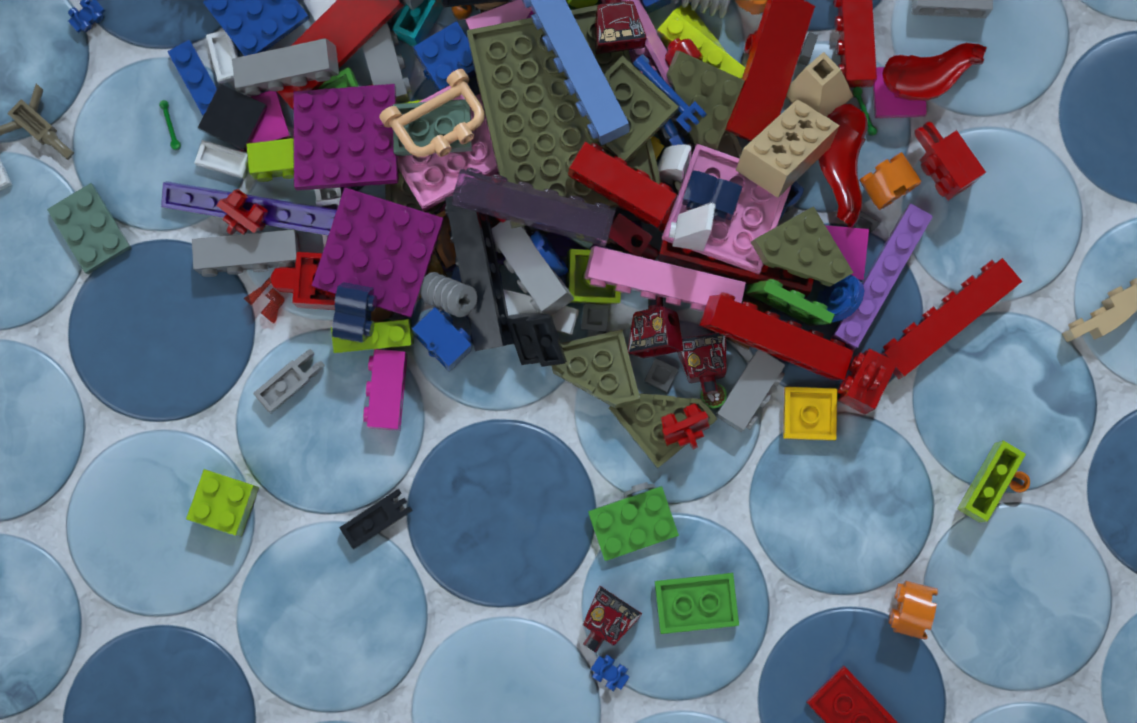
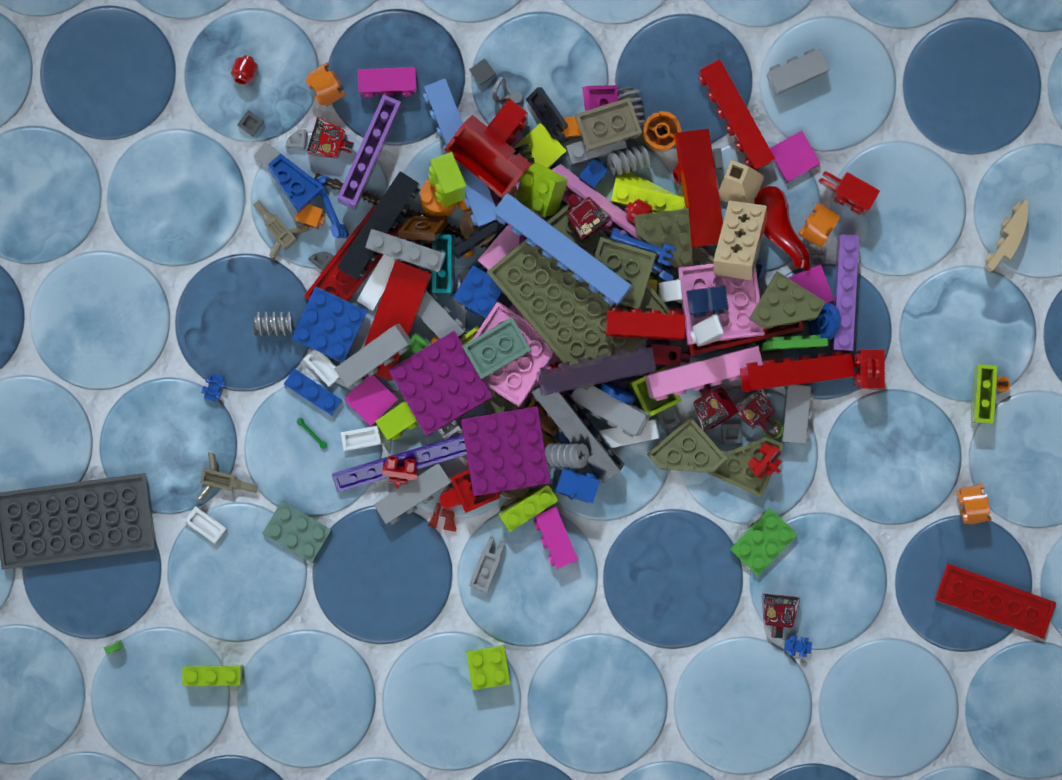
camera: 25 degrees left, 5 degrees up
black tile [197,83,267,151] -> none
dark blue brick [332,282,377,343] -> none
black hinge [339,489,413,550] -> none
light nougat bar [379,69,485,157] -> none
black slope [506,313,567,367] -> none
bright green plate [654,573,739,634] -> none
yellow plate [783,387,837,441] -> none
green hinge [852,87,877,136] -> none
red animal [882,42,987,101] -> none
red brick [882,258,1023,380] -> none

